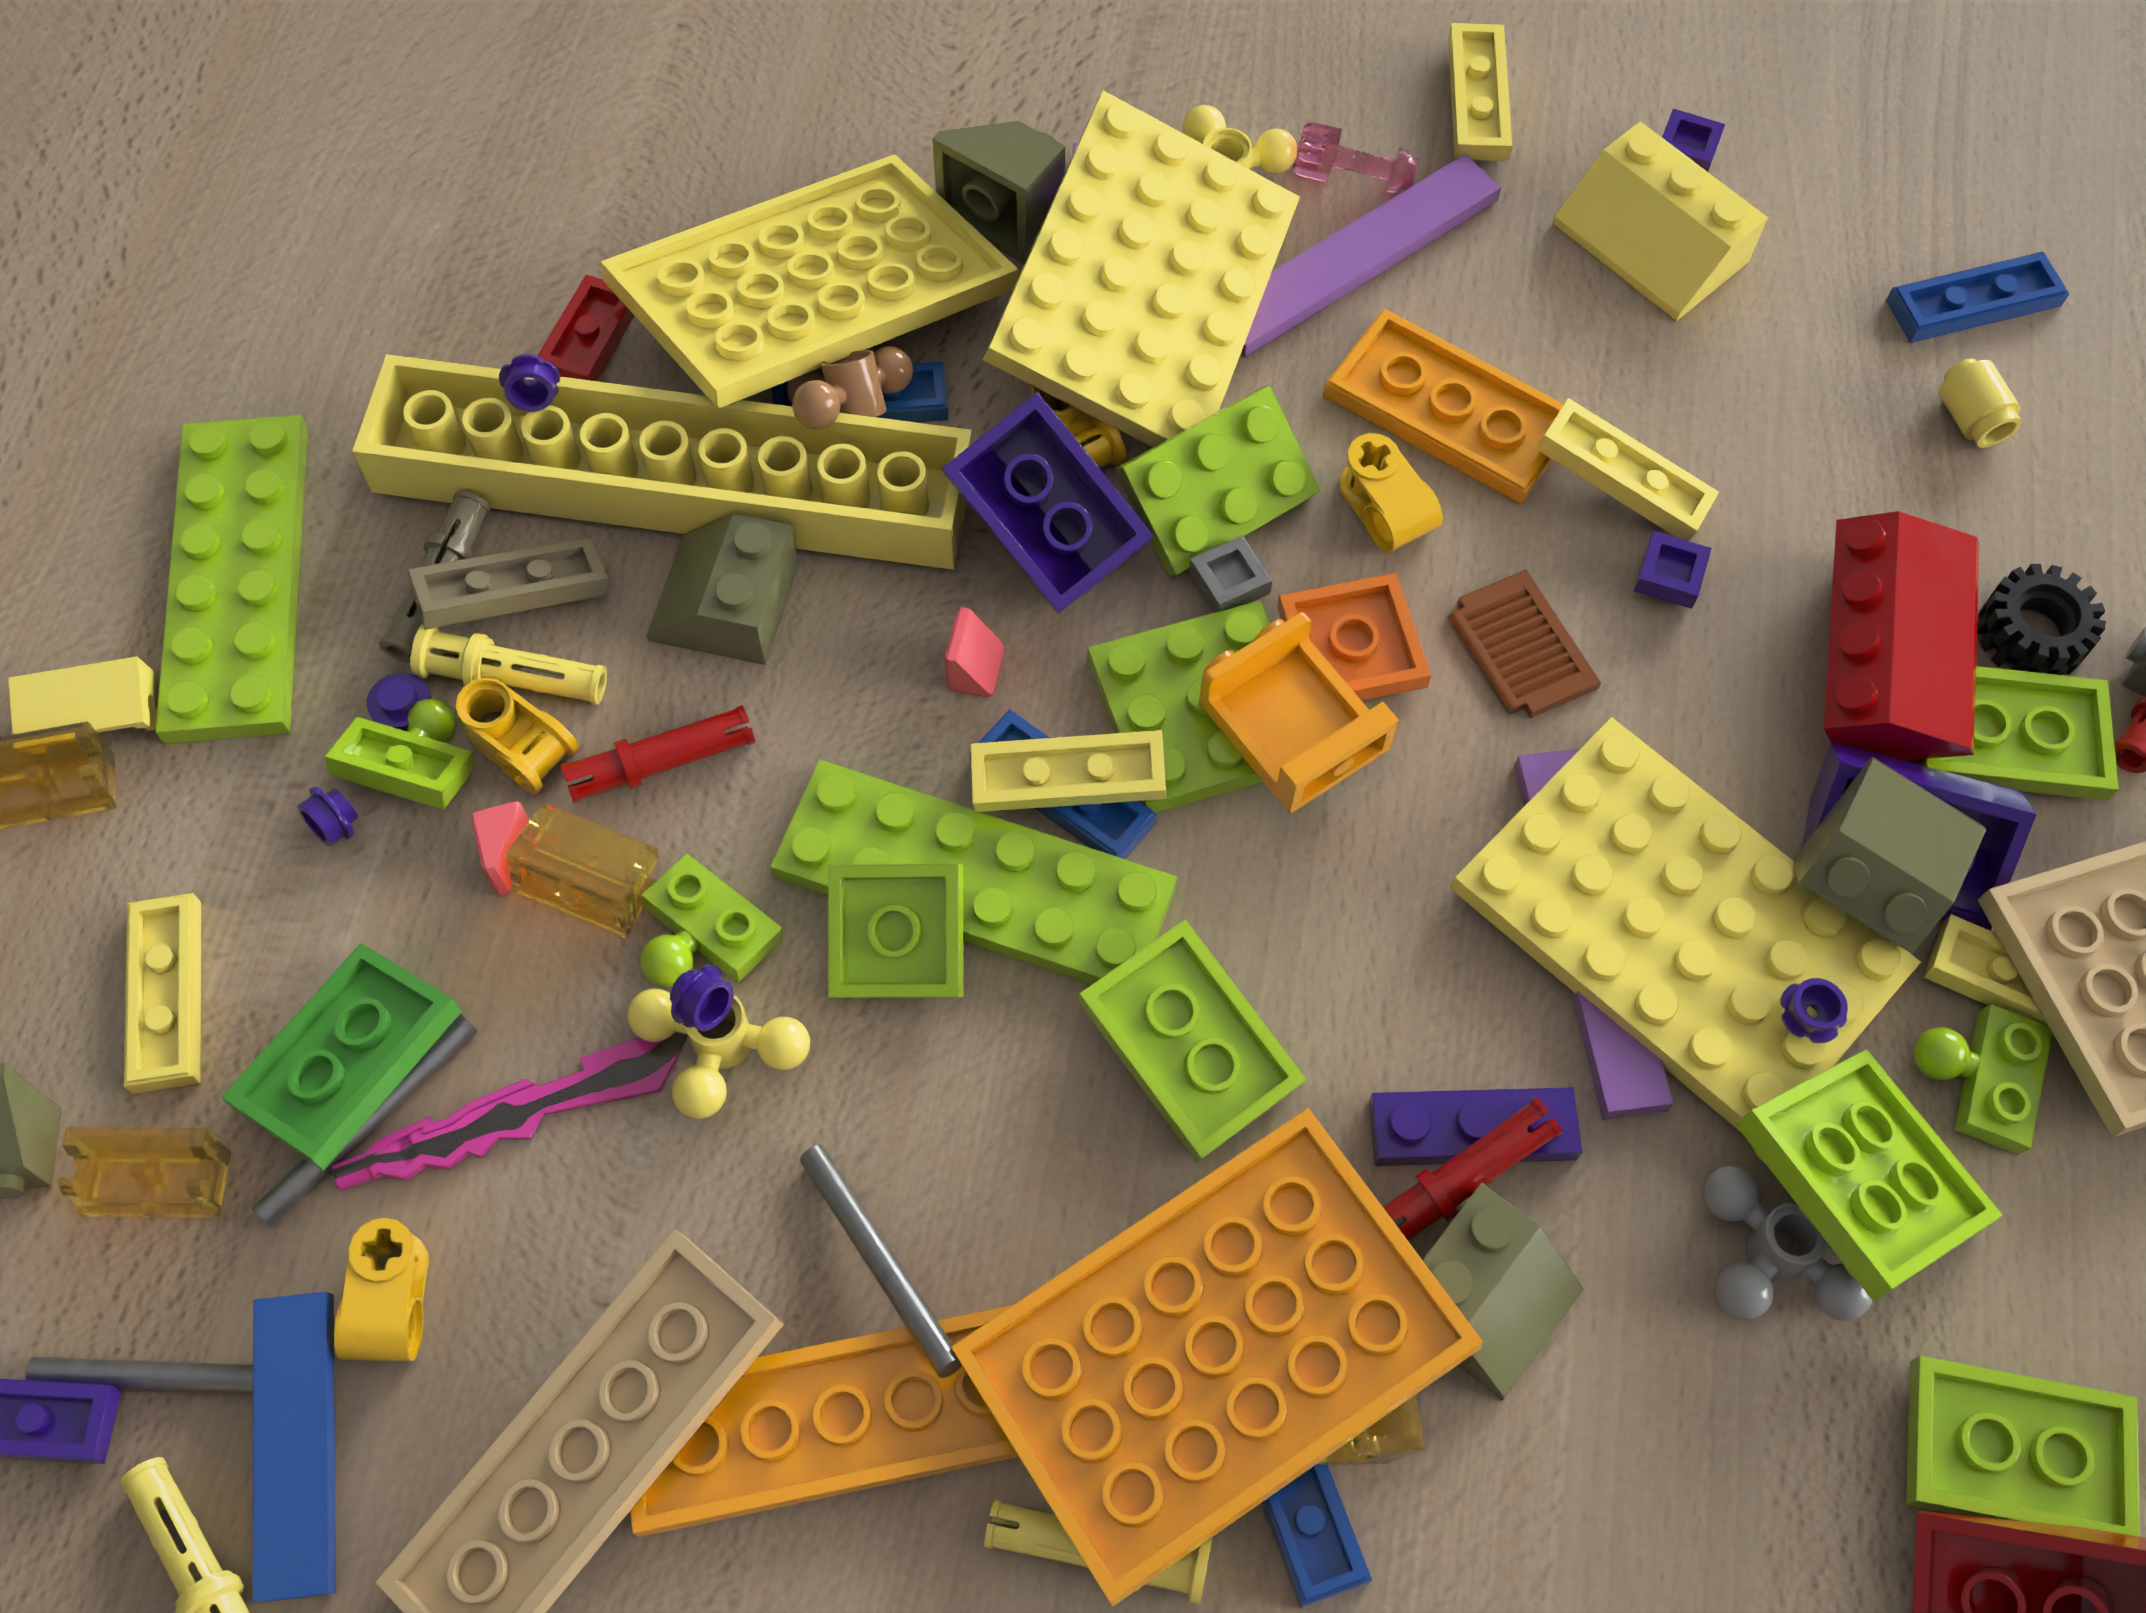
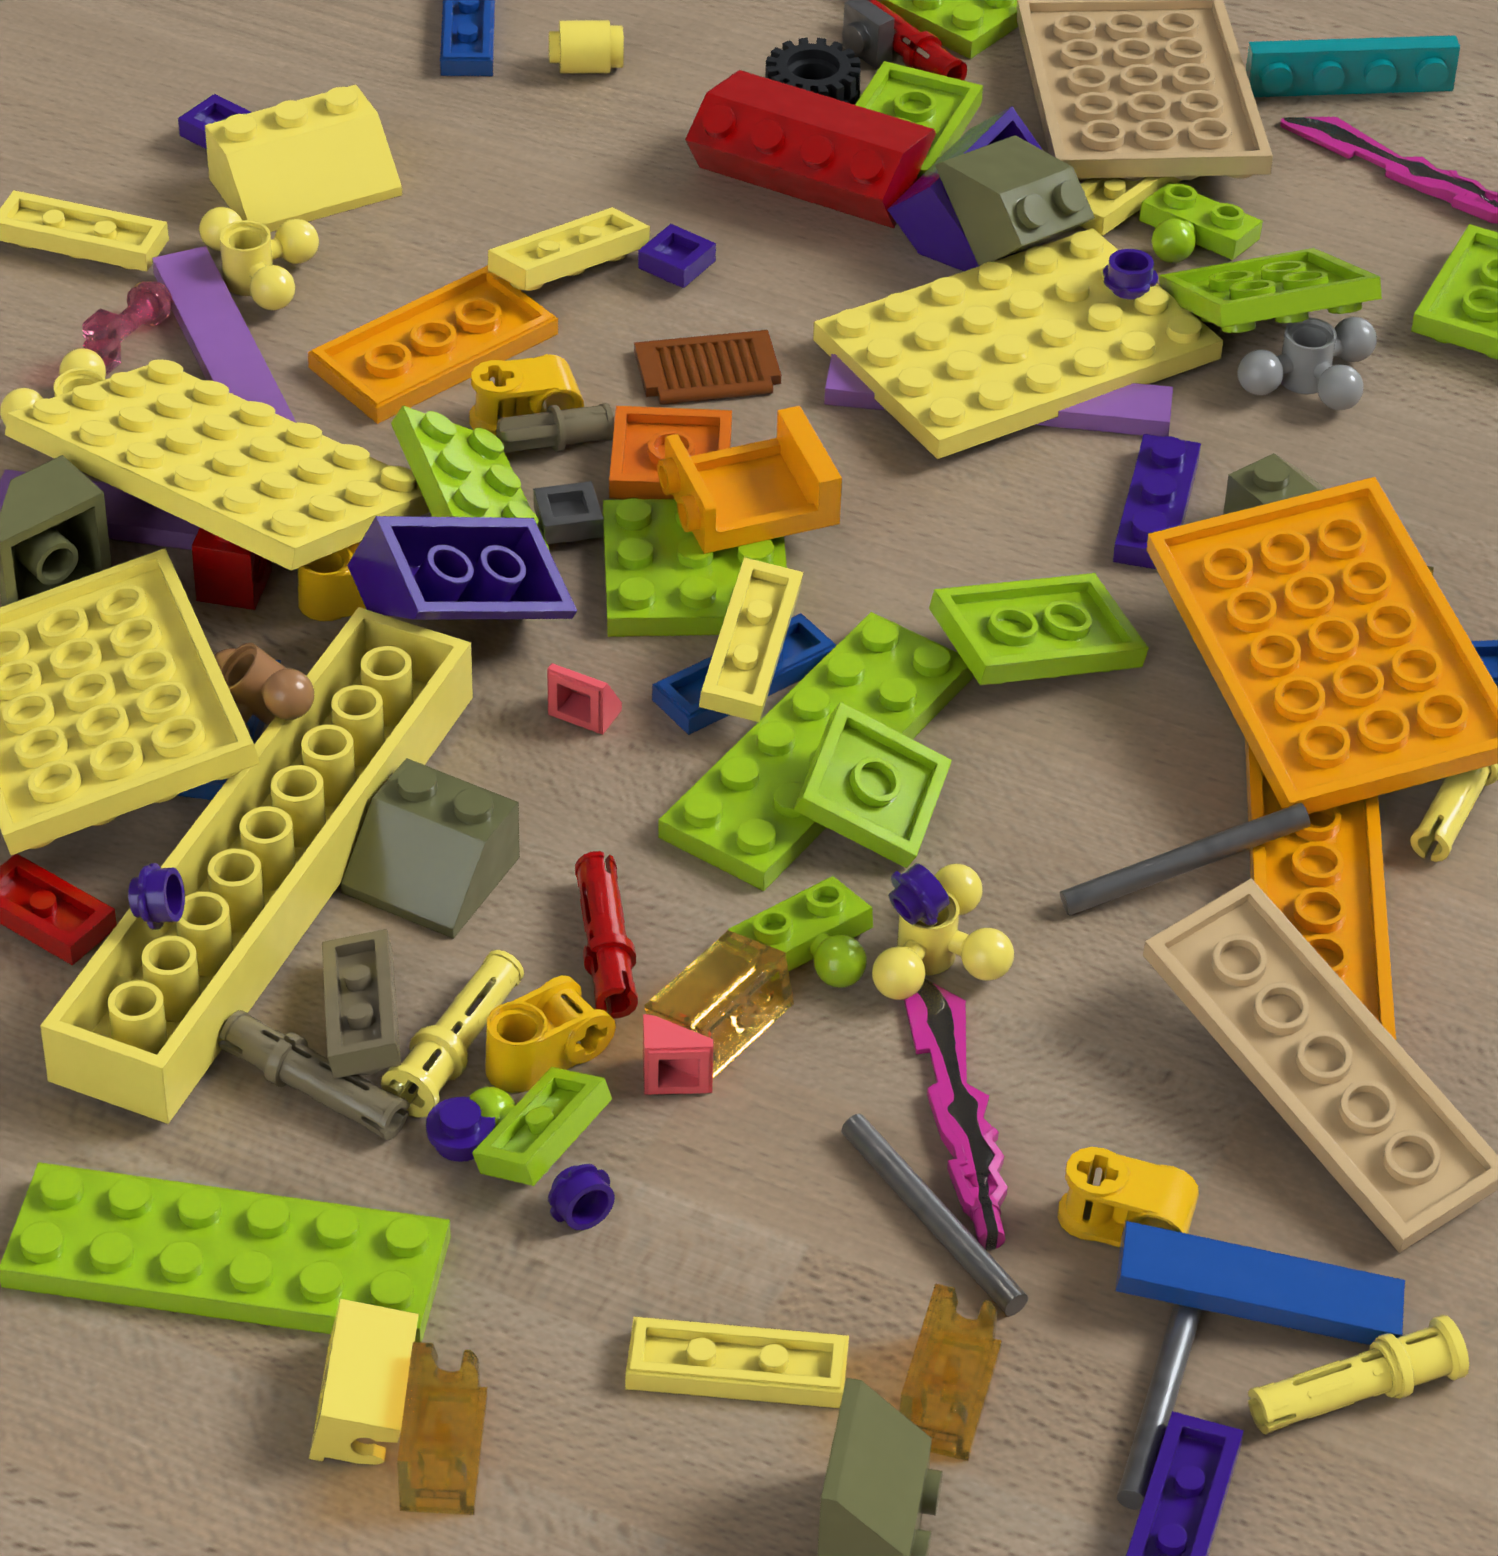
camera: 75 degrees left, 20 degrees down
bright green plate [221,943,462,1171] -> none
red pin [1383,1097,1563,1241] -> none
none -> light yellow piece [199,207,319,310]
none -> dark tan axle [496,403,614,453]

